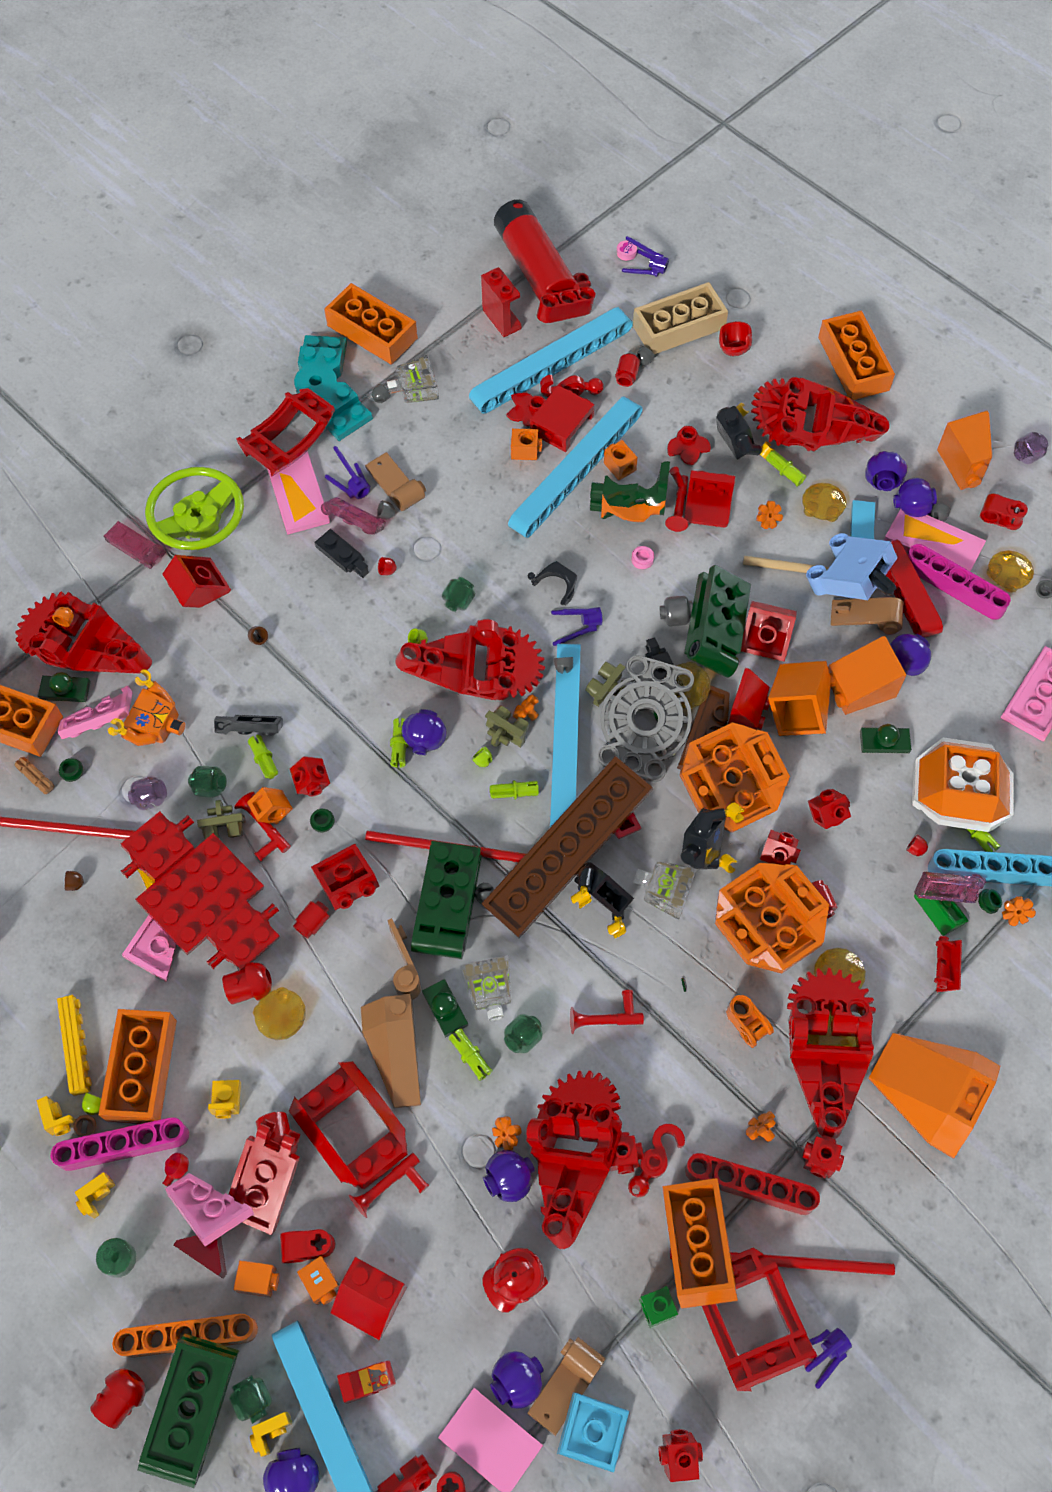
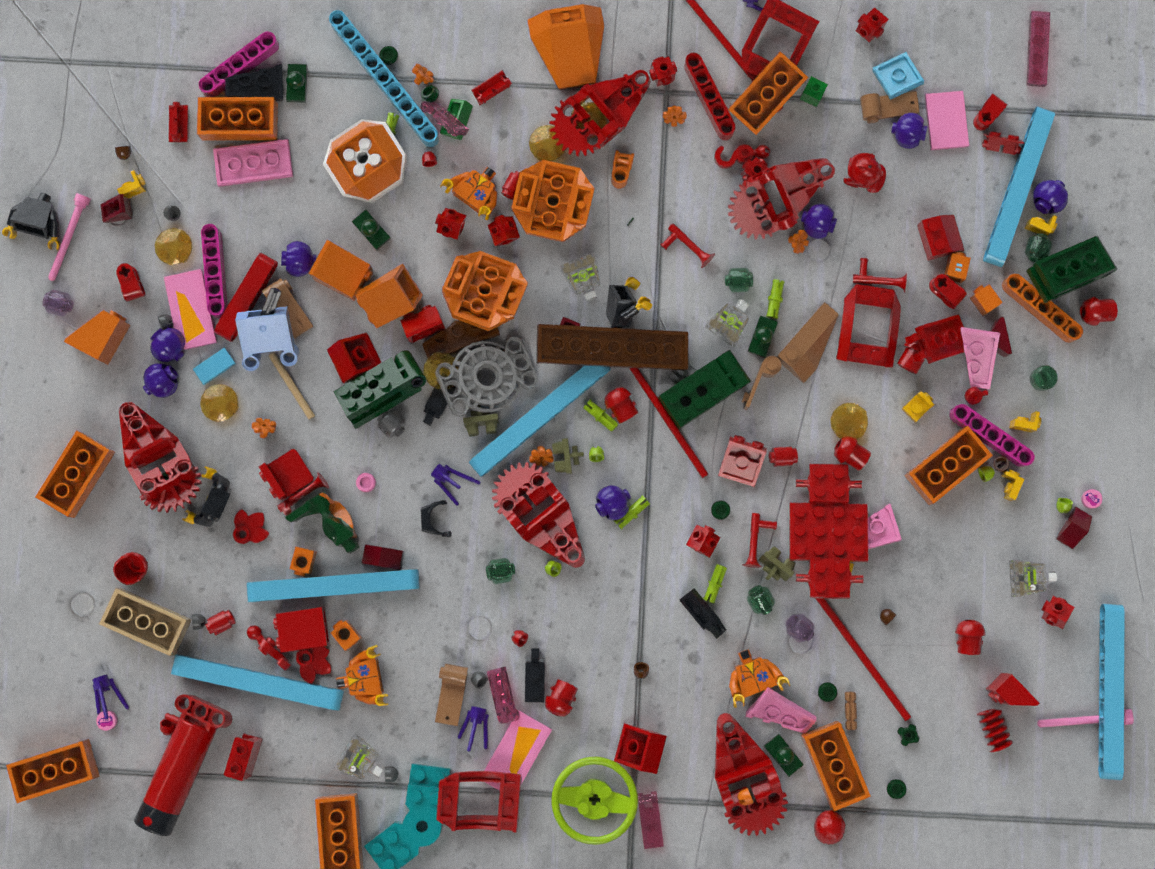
camera: 135 degrees left, 20 degrees up
yellow piece [57,995,92,1096] -> none
orange brick [247,787,293,824] -> none
red leg [337,1360,396,1404] -> none
dark grey hinge [554,657,573,674] -> none
black torso [680,803,744,873] -> none
lime axle [766,450,806,487] -> none
none -> orange brick [6,739,100,803]
none -> orange torso [336,645,388,706]
none -> dark red slope [362,544,403,570]
none -> orange torso [440,167,498,220]
none -> red piece [545,679,578,717]
none -> red piece [604,387,639,424]

